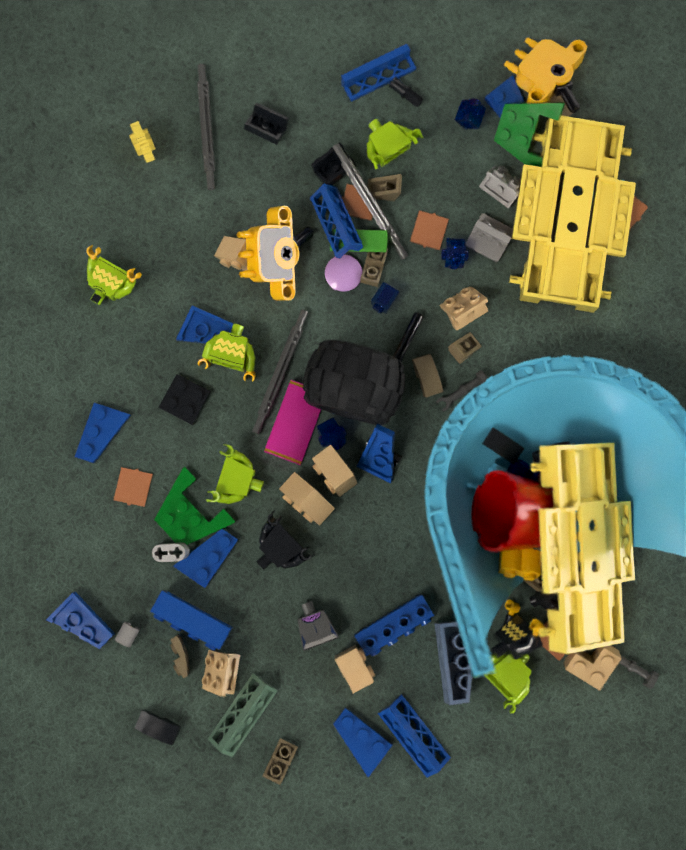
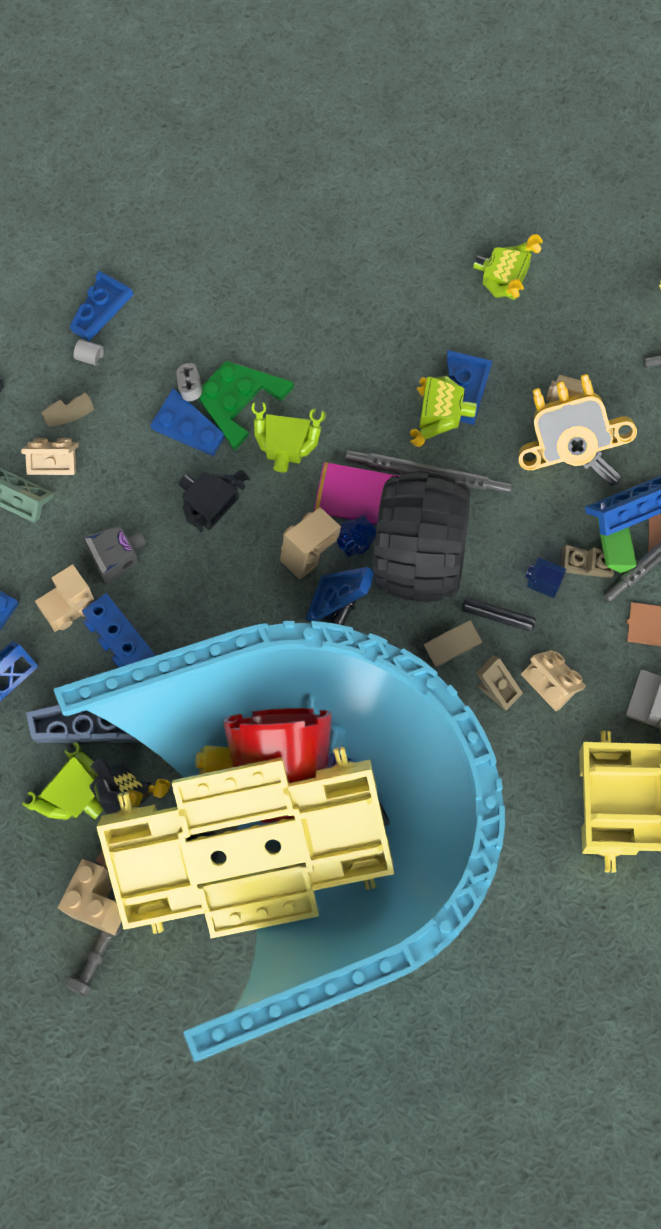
camera: 90 degrees right, 15 degrees down
blue wing [75,403,131,463] -> none
nougat piece [114,467,153,507] -> none
blue brick [150,590,233,651] -> none
black plate [158,374,211,425] -> none
tan brick [279,472,335,526] -> none
lavender dish [325,255,362,292] -> none
clear blue brick [441,238,469,269] -> none
black slope [482,427,525,465] -> none

